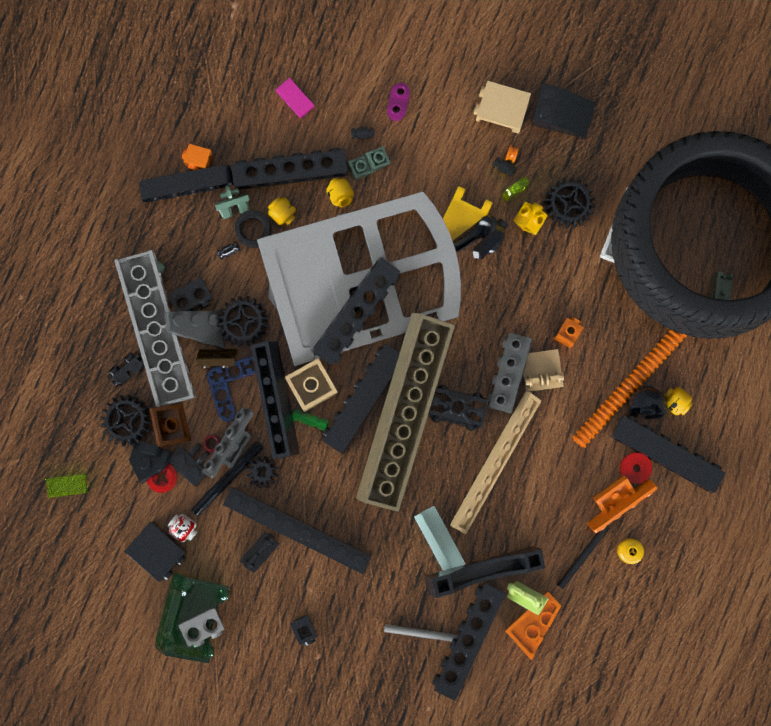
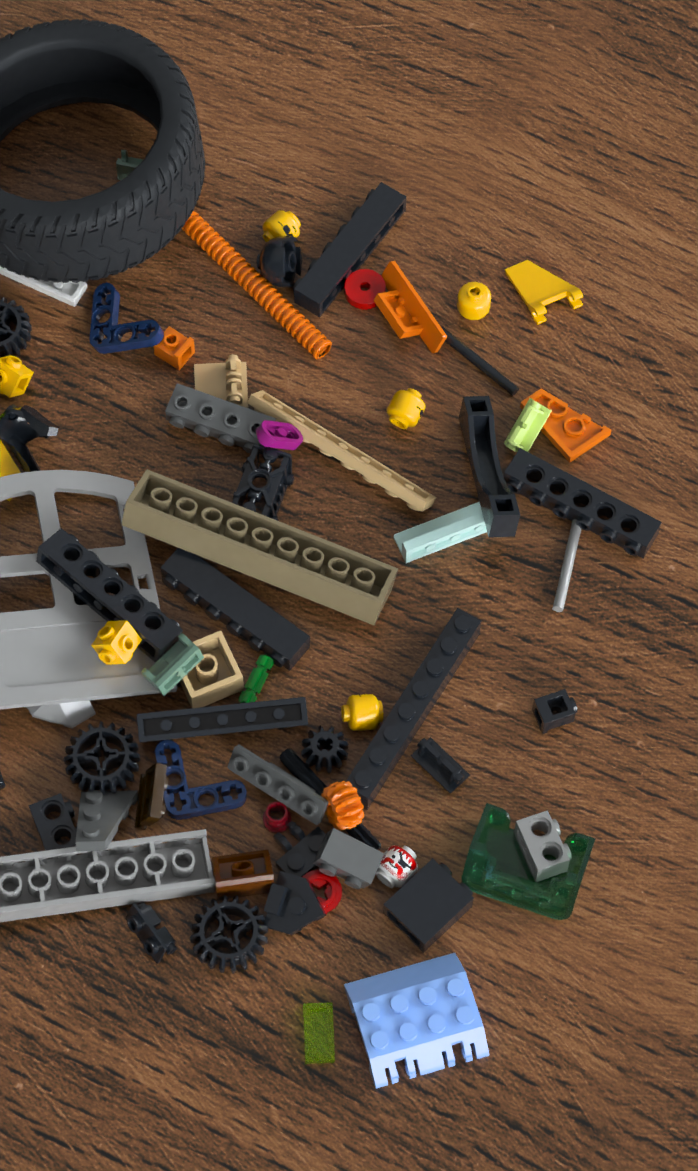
camera: 85 degrees left, 20 degrees down
none -> dark blue beam [89,283,164,354]
none -> yellow brick [91,620,142,665]
none -> sand green hinge [141,632,204,696]
none -> magenta plate [256,420,303,450]
none -> dark grey brick [313,828,384,889]
none -> orange gear [321,781,364,831]
none -> yellow head [341,694,384,731]
none -> light blue slope [344,953,489,1089]
none -> yellow head [387,388,425,429]
none -> yellow flag [505,260,583,325]

